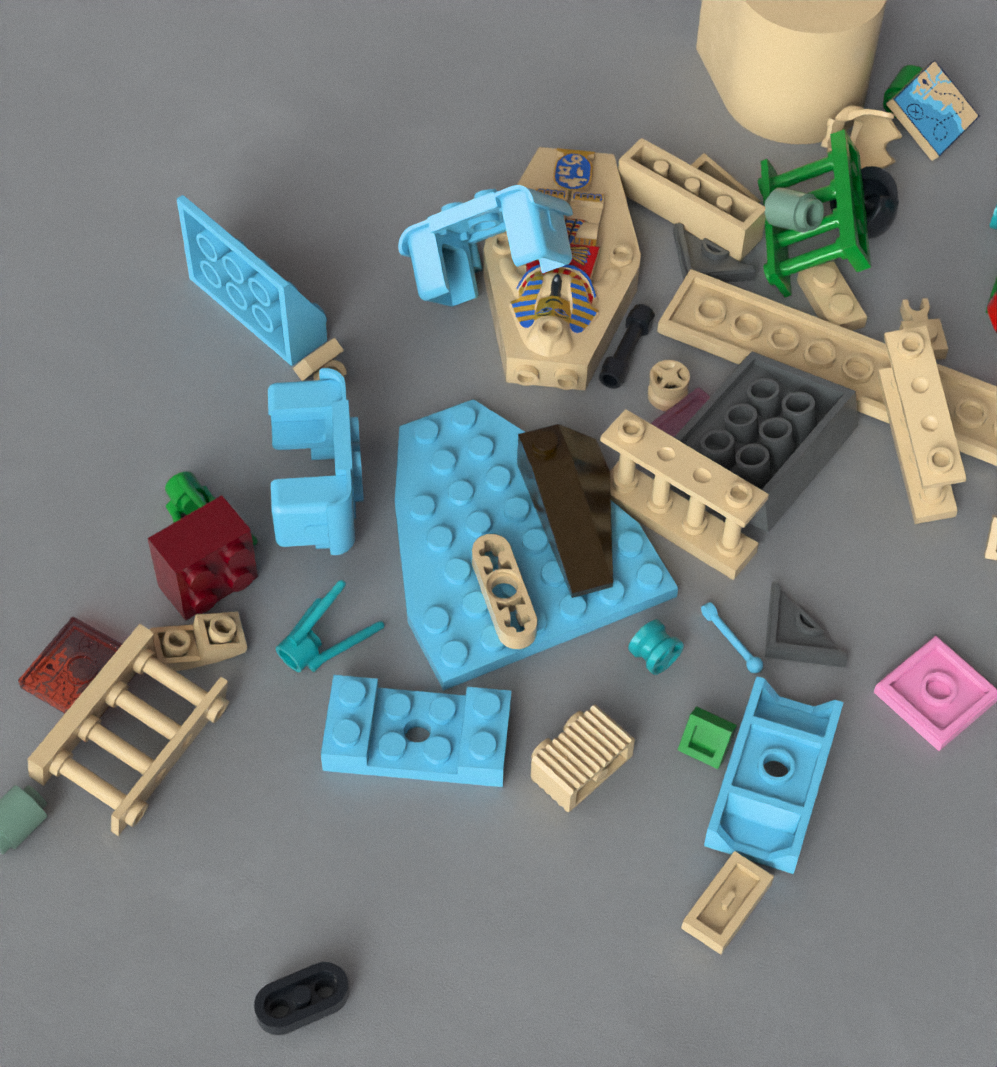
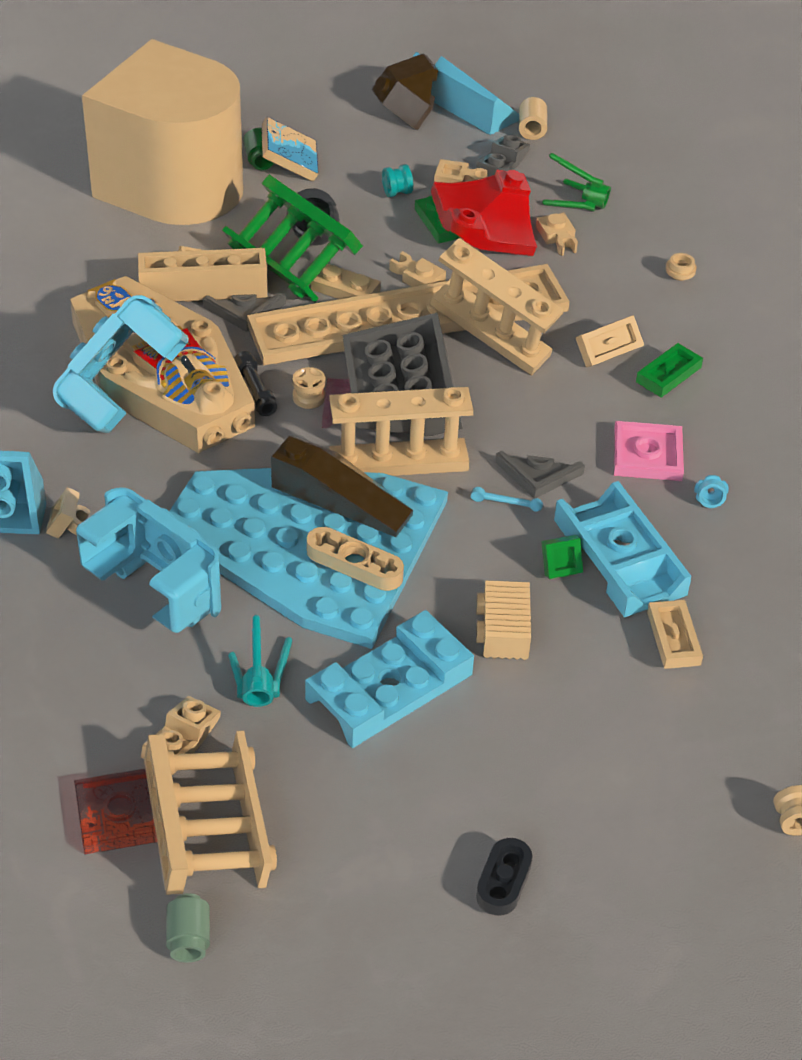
camera: 45 degrees left, 10 degrees down
dark red brick [148,495,258,621] -> none
green plant [165,471,258,545] -> none
teal wheel [628,619,684,675] -> none
sand green brick [764,187,824,233] -> none
tan helmet [821,105,902,169] -> none
none -> medium azure plate [694,475,729,508]

